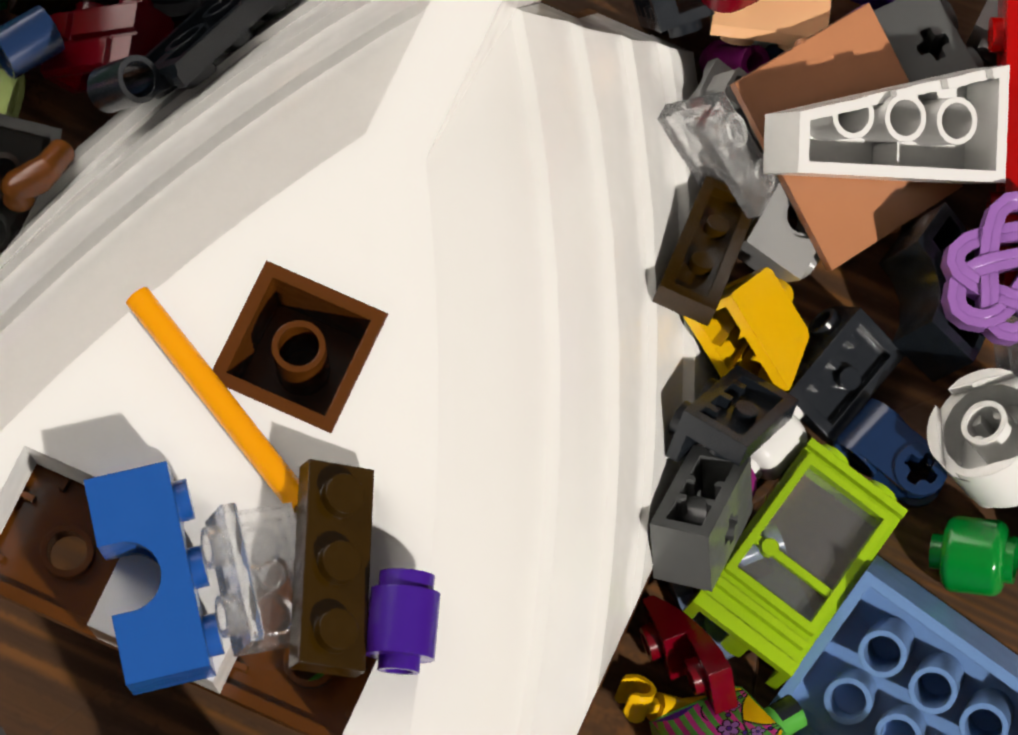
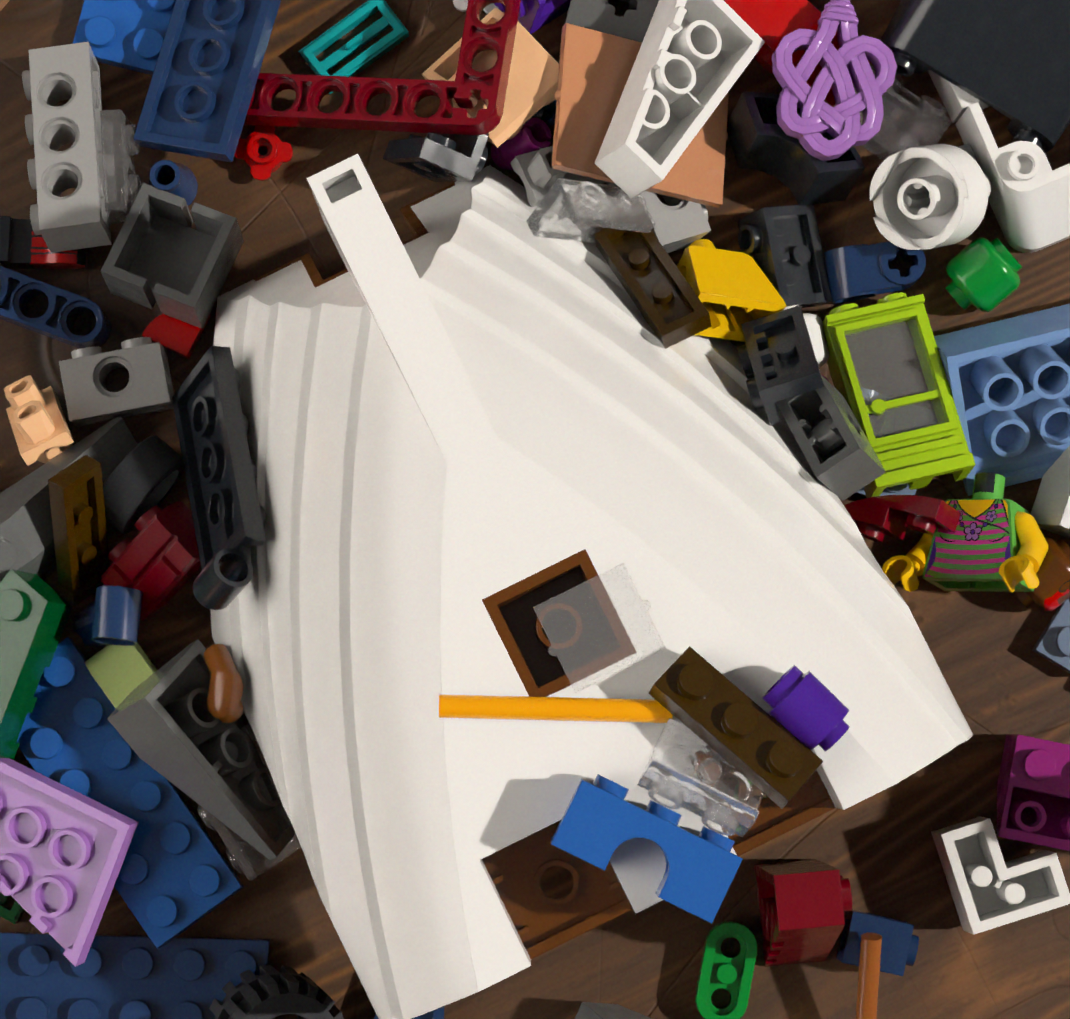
camera: 50 degrees left, 10 degrees up
none -> clear piece [533,563,666,693]

